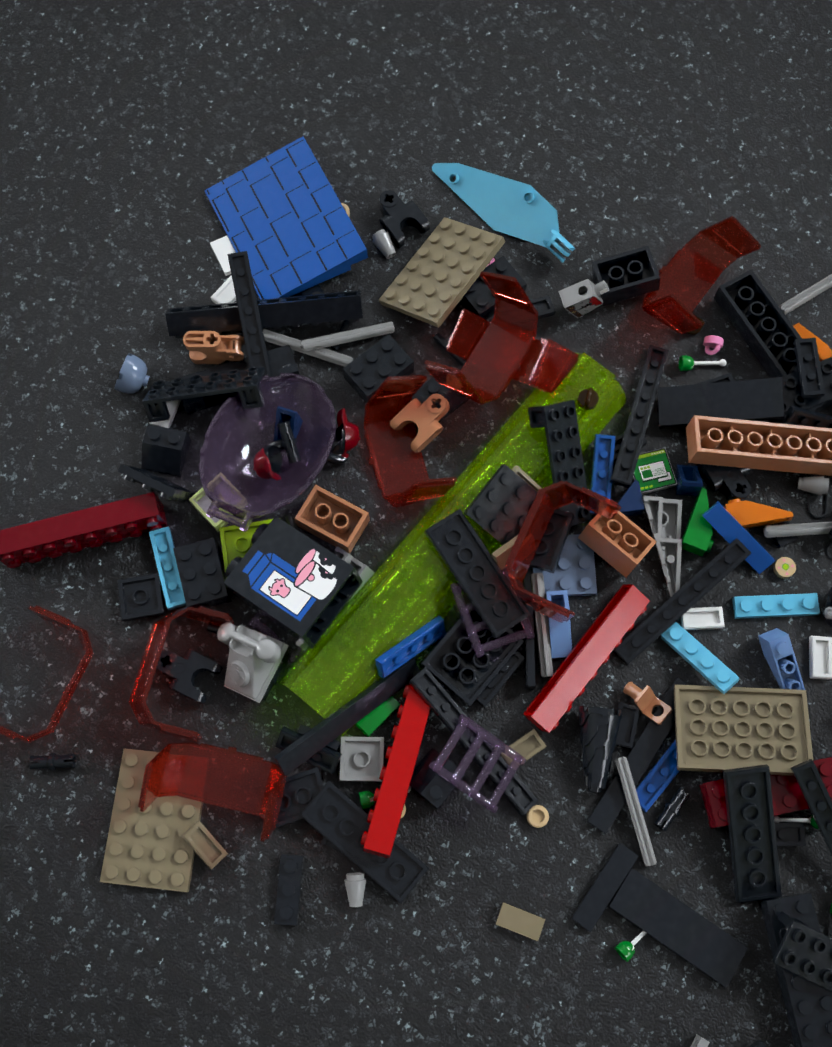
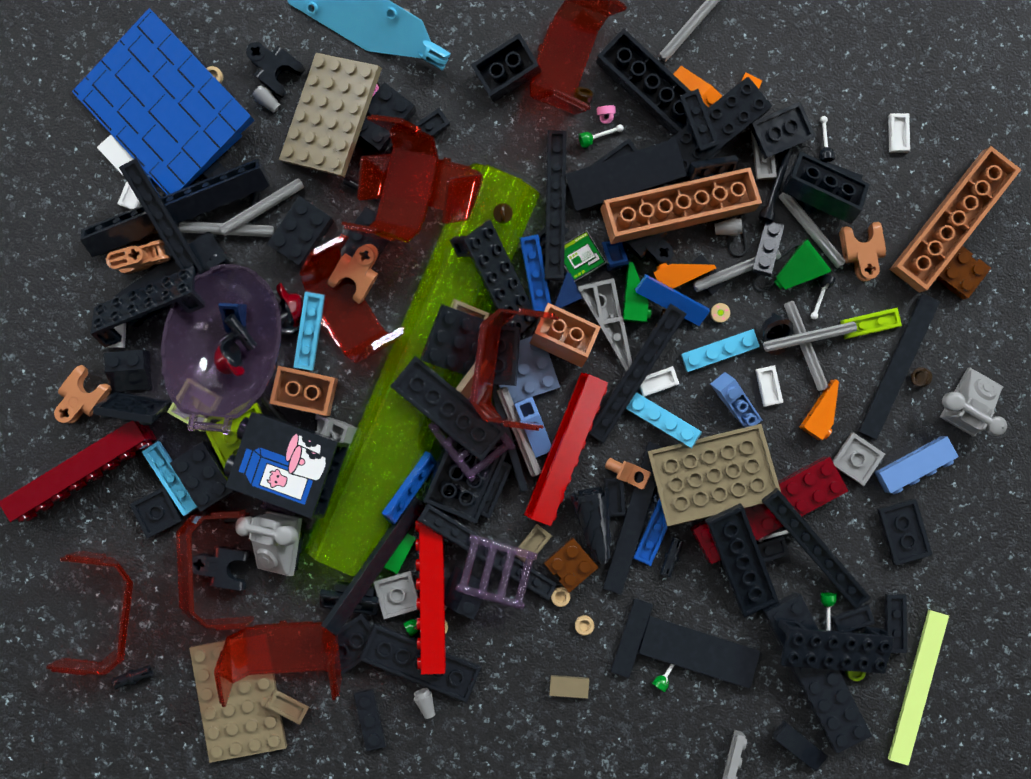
camera: 20 degrees left, 15 degrees up
sand blue cylinder [114,353,150,394] -> none
light grey torso [558,279,609,318] -> none
light grey axle [615,756,657,866] -> none
none -> nougat piece [54,365,112,423]
none -> medium azure plate [294,291,325,371]
none -> reddish brown piece [544,537,599,593]
none -> tan tile [575,615,594,636]

